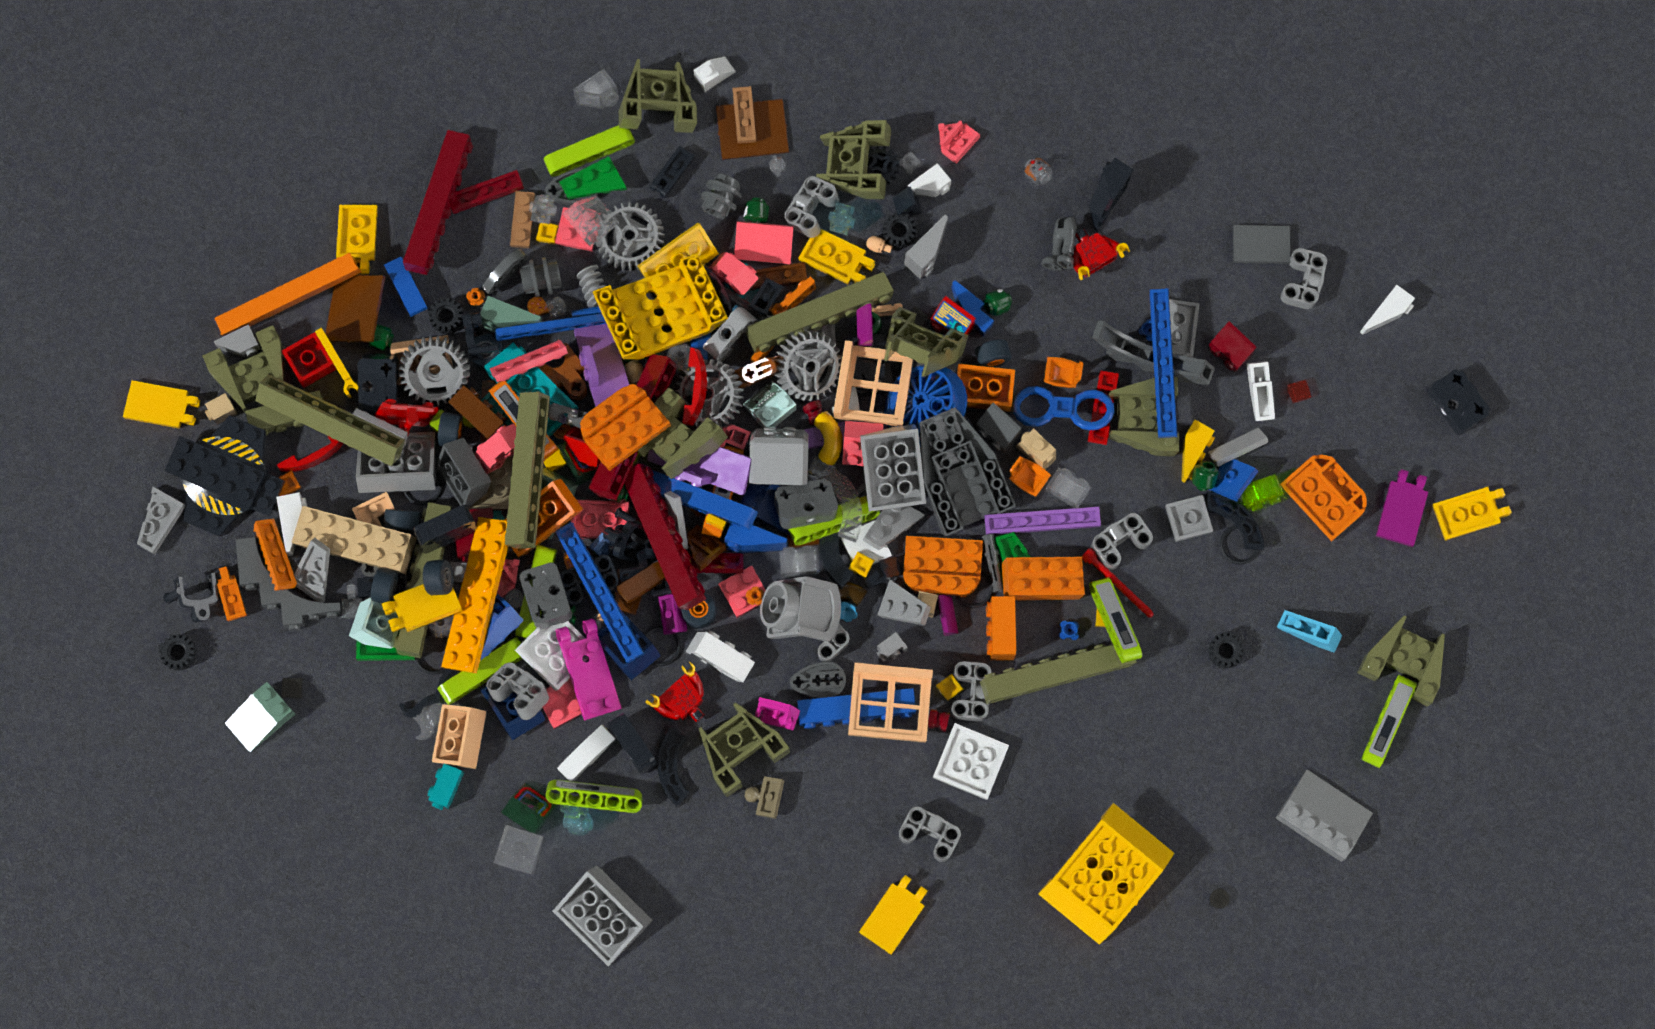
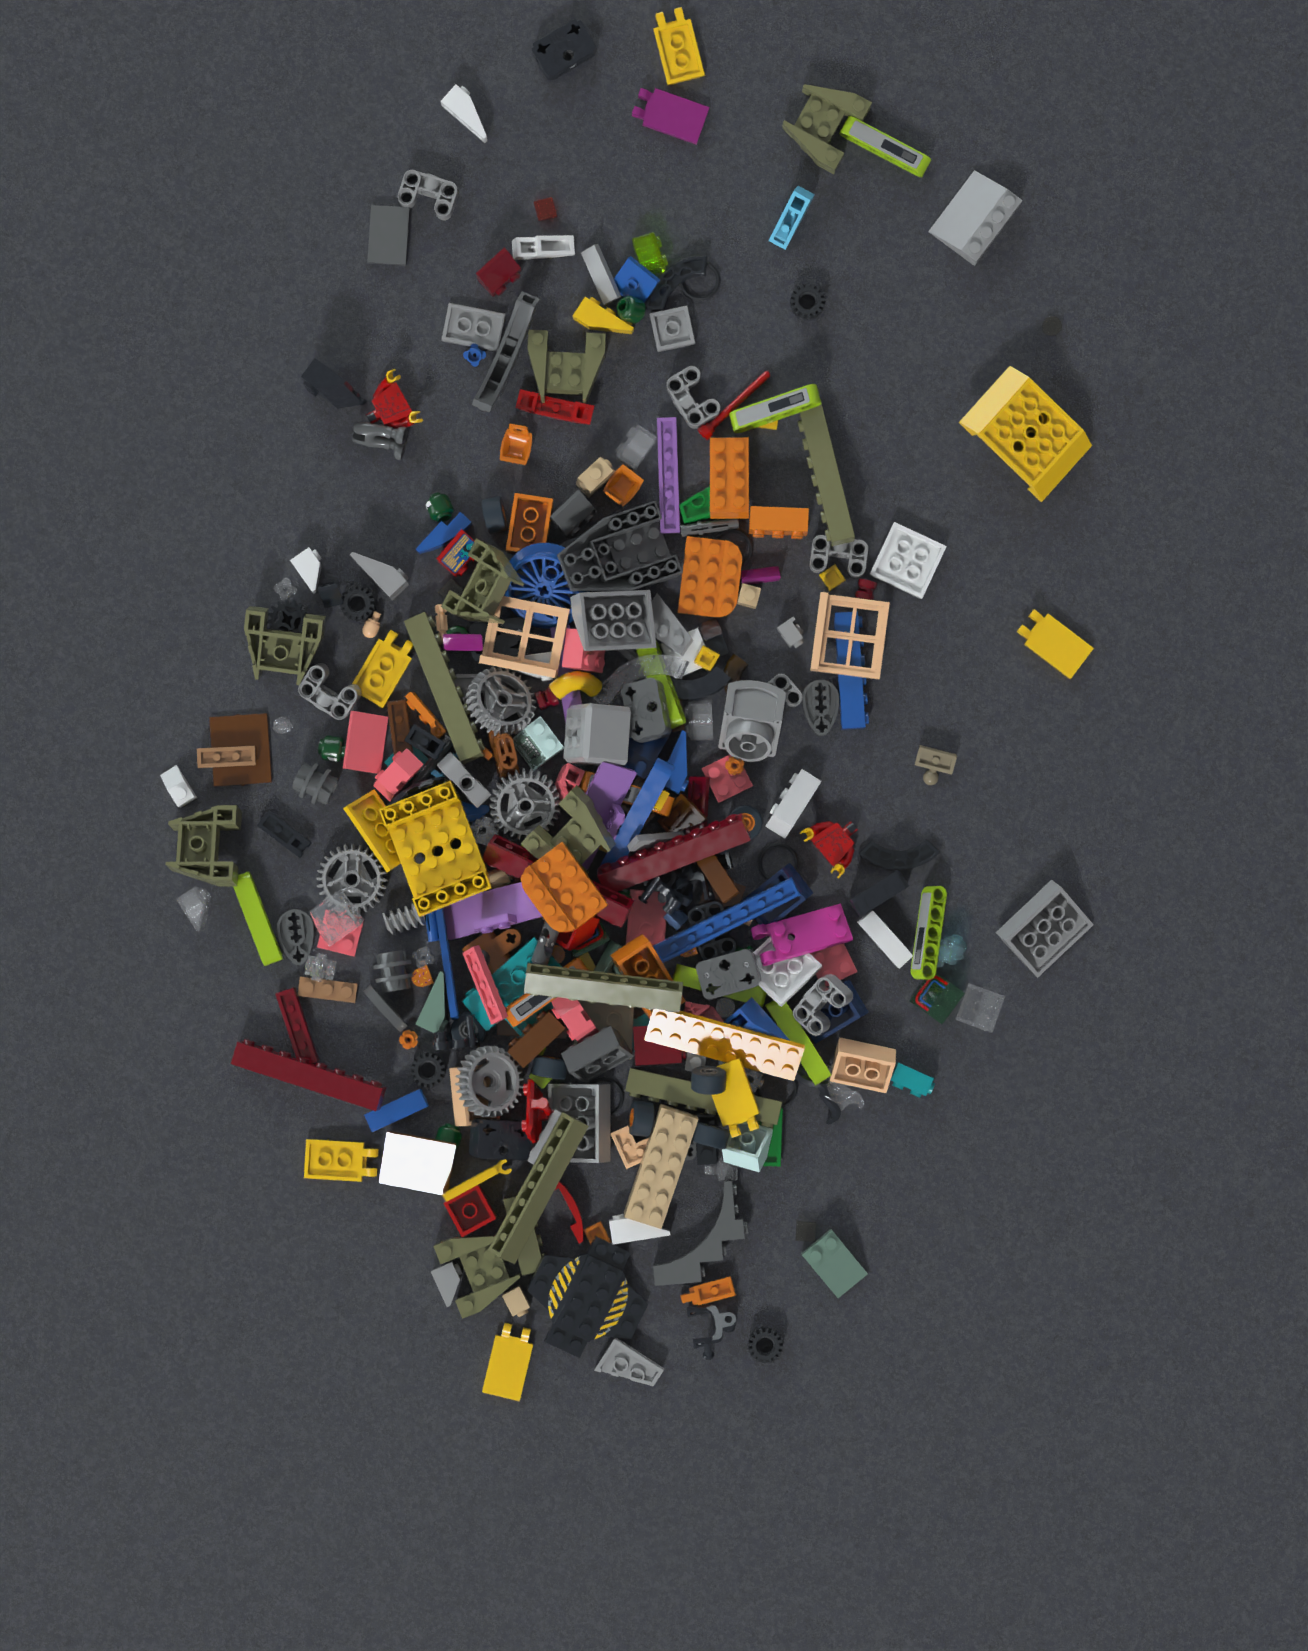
camera: 80 degrees left, 10 degrees up
orange tile [214,252,362,337] -> none
orange gear [254,518,297,591] -> none
light grey wing [294,538,330,603] -> none
black axle [413,505,477,554] -> none
yellow tile [536,222,559,245] -> none
green wing [559,156,627,200] -> none
magenta slope [658,594,687,635] -> none
red slope [683,348,707,426] -> none
olive wedge [699,702,790,797] -> none
dark pink hinge [755,697,800,730] -> none
clear light blue brick [827,202,856,235] -> none
dark azure plant [840,602,858,622] -> none
light grey wing [877,580,931,626] -> none
light grey beam [899,807,961,862] -> none
coral slope [938,121,980,164] -> none
blue bar [1012,386,1115,431] -> none
clear head [1025,157,1052,185] -> none
blue plate [1059,620,1079,640] -> none
blue tile [1149,288,1177,438] -> none
orange plate [1280,455,1367,542] -> none

